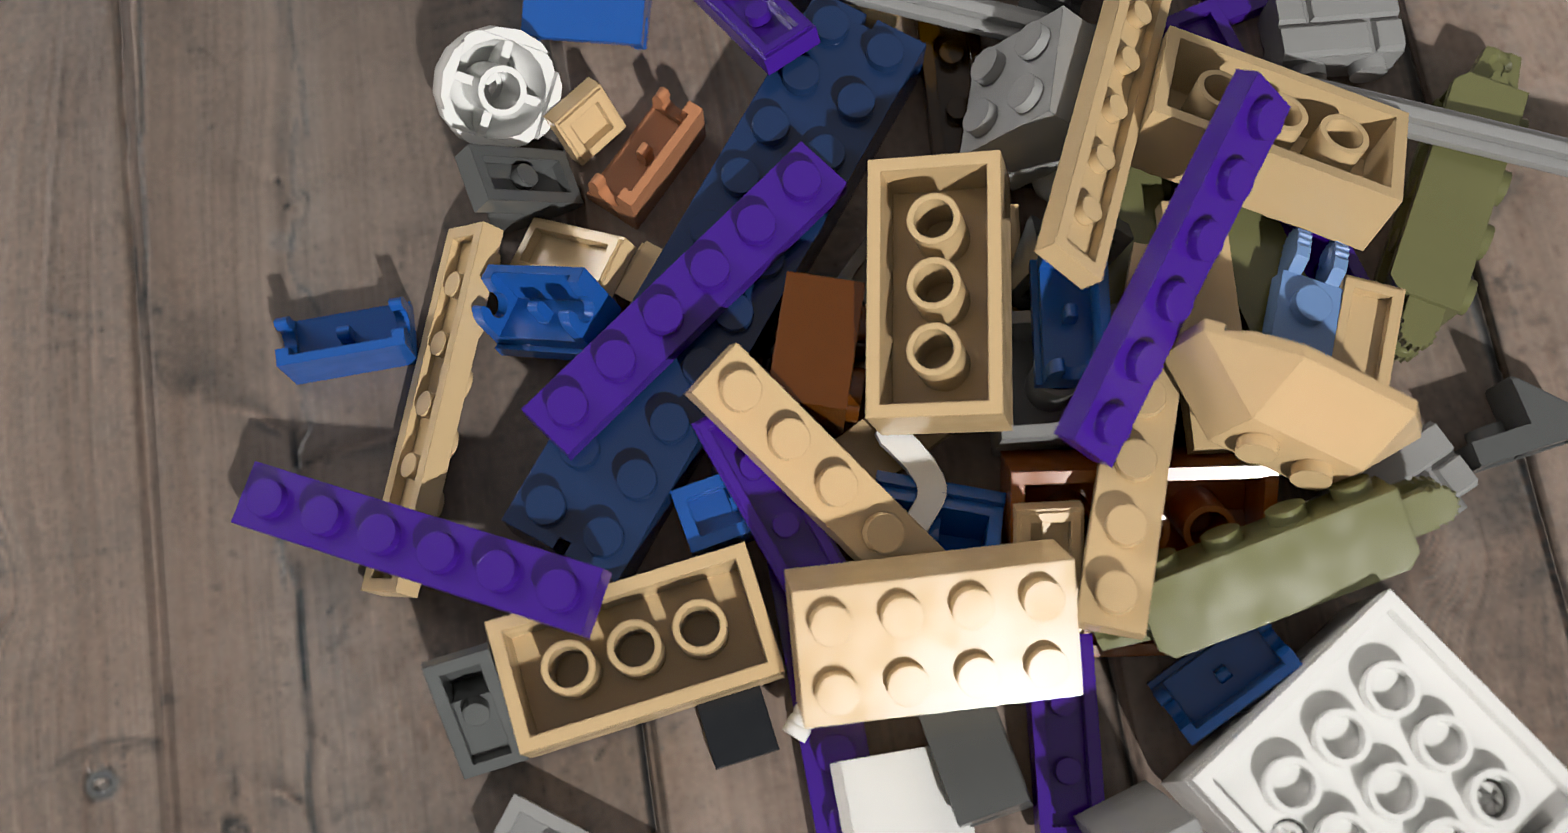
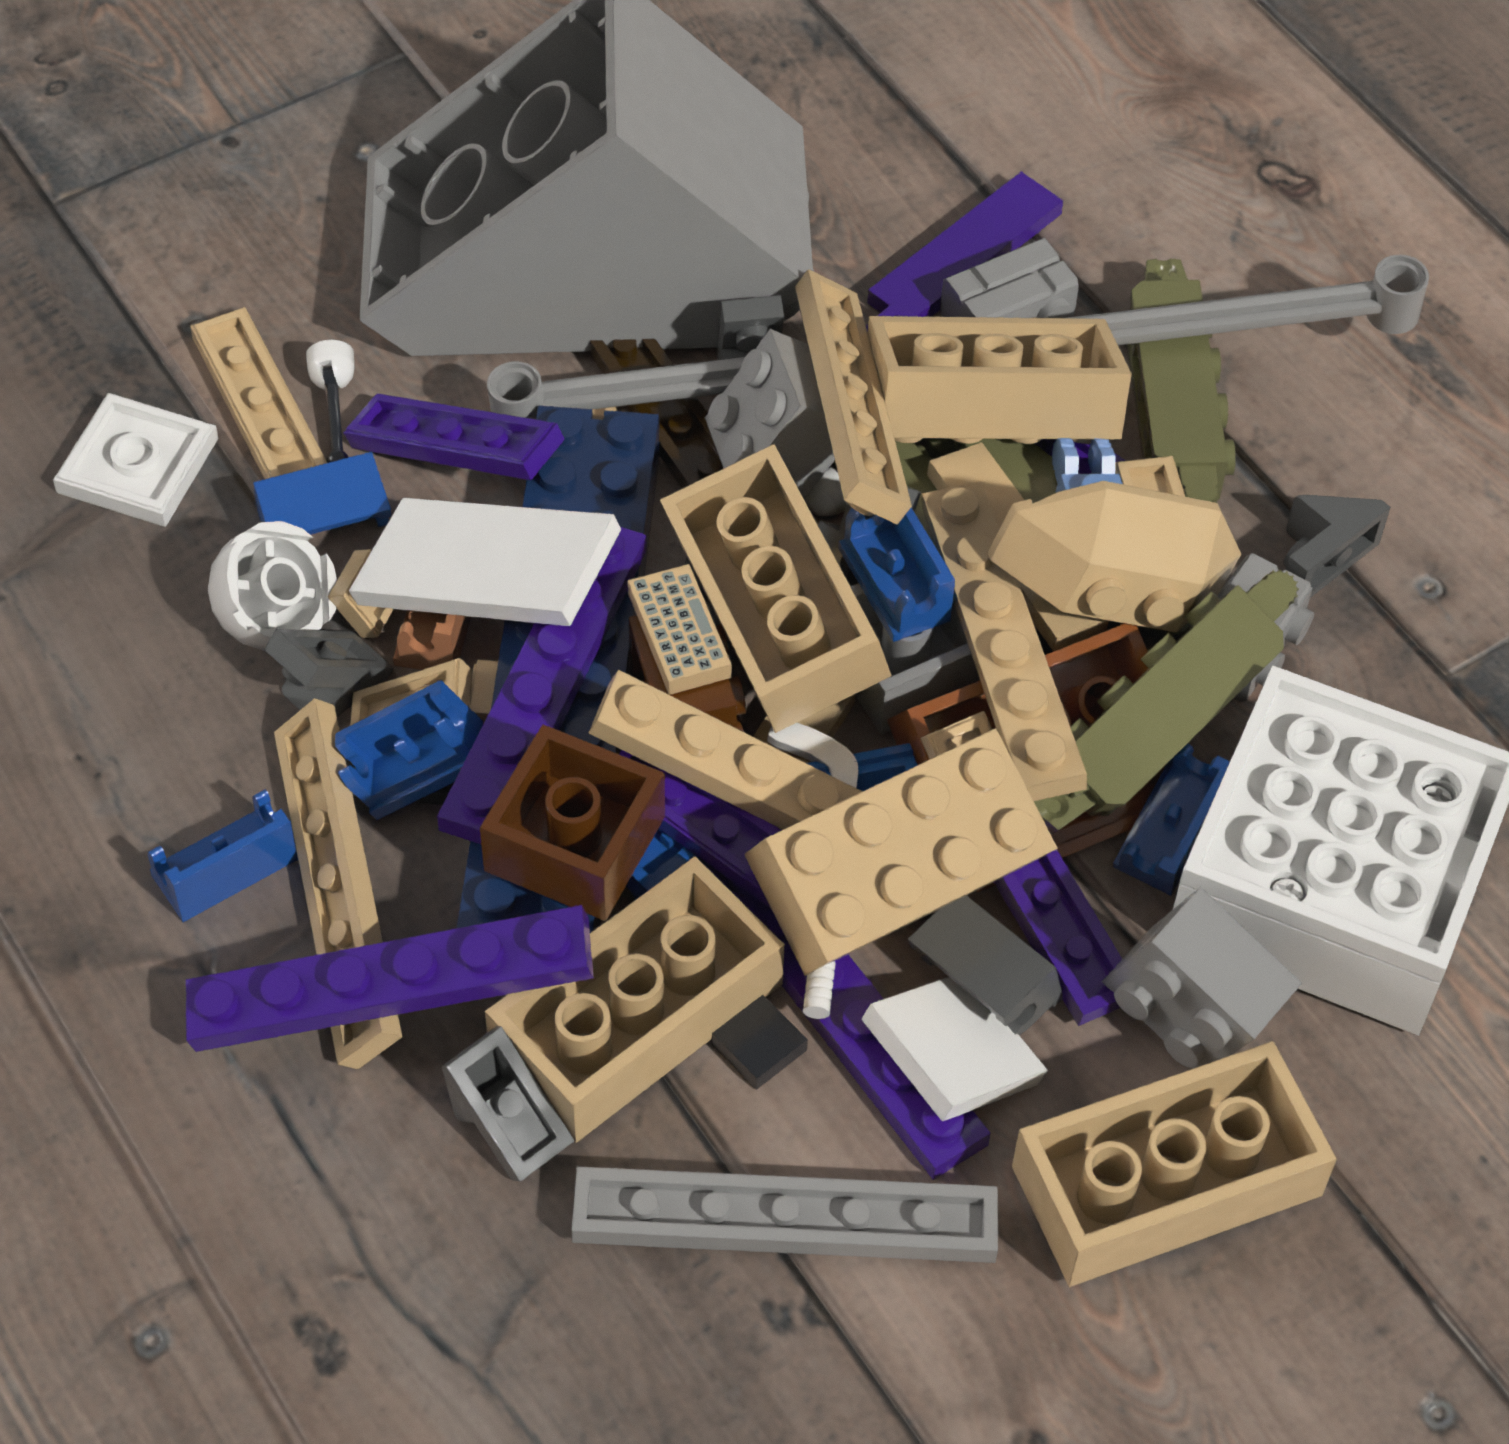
camera: 25 degrees left, 20 degrees down
dark purple plate [1053,69,1291,467] -> none
none -> white tile [349,498,621,626]
none -> reddish brown brick [480,724,665,921]
none -> tile [628,564,732,695]

